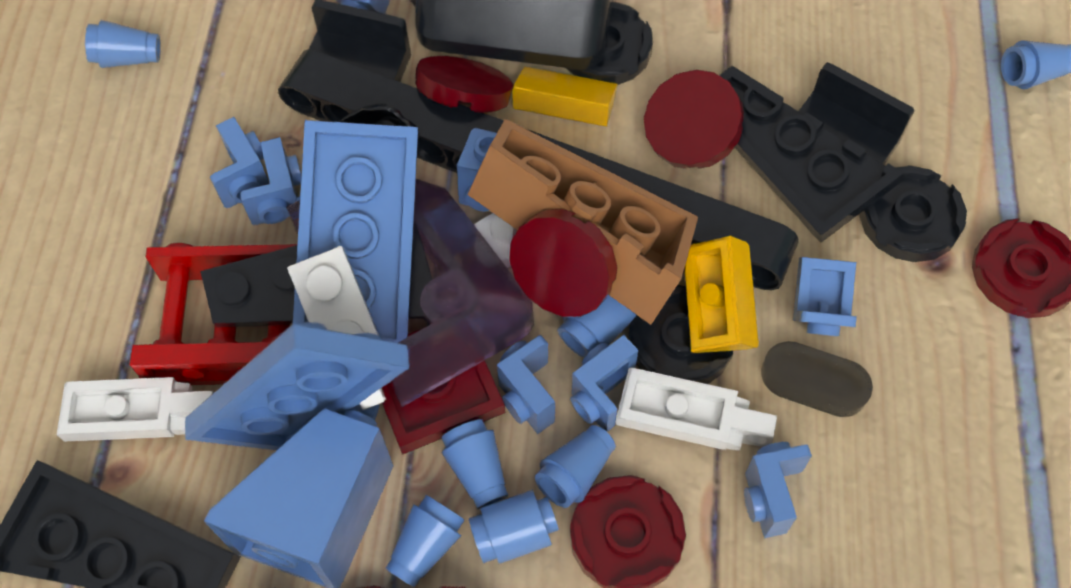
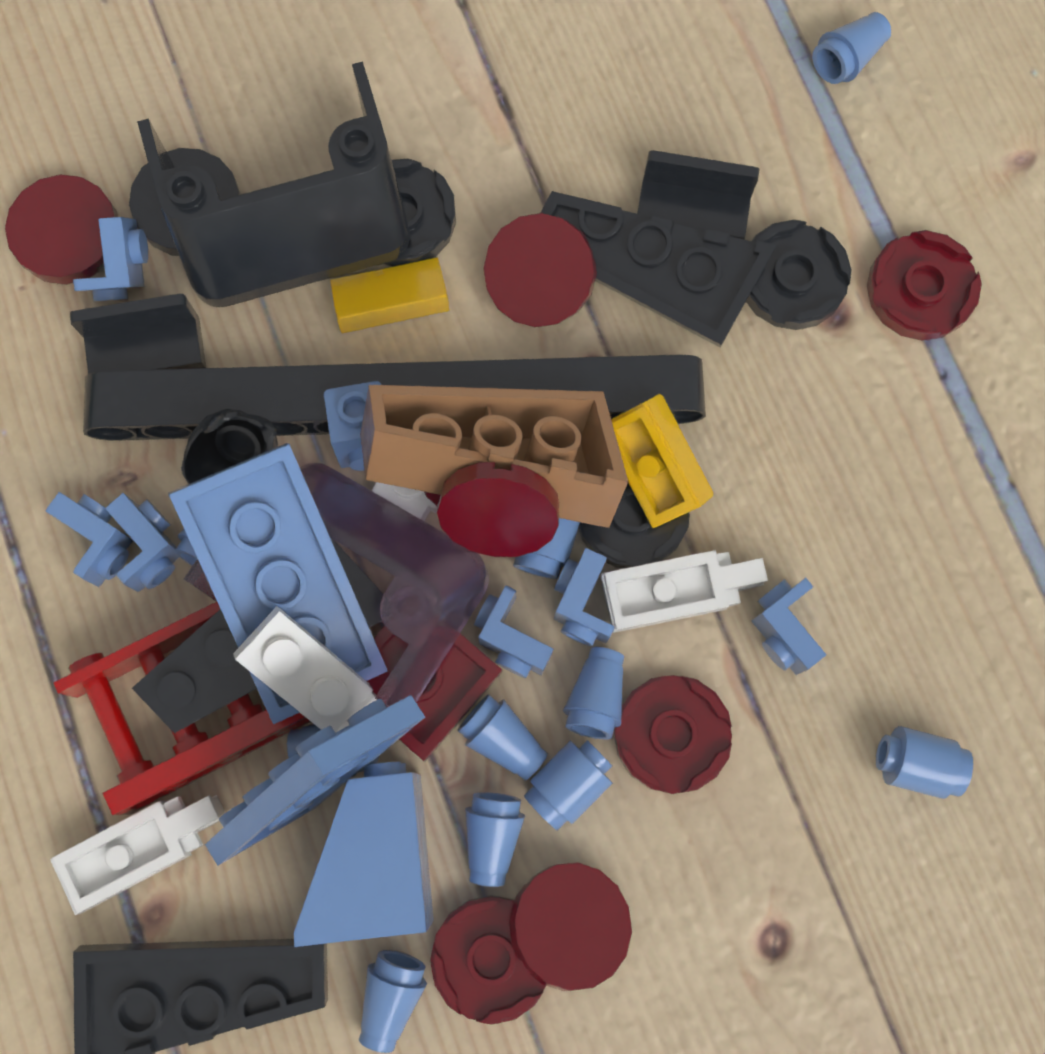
camera: 30 degrees left, 15 degrees up
dark red tile [415,56,514,113] -> none
clear smoke tile [761,341,873,417] -> none
medium blue bracket [793,257,857,336] -> none

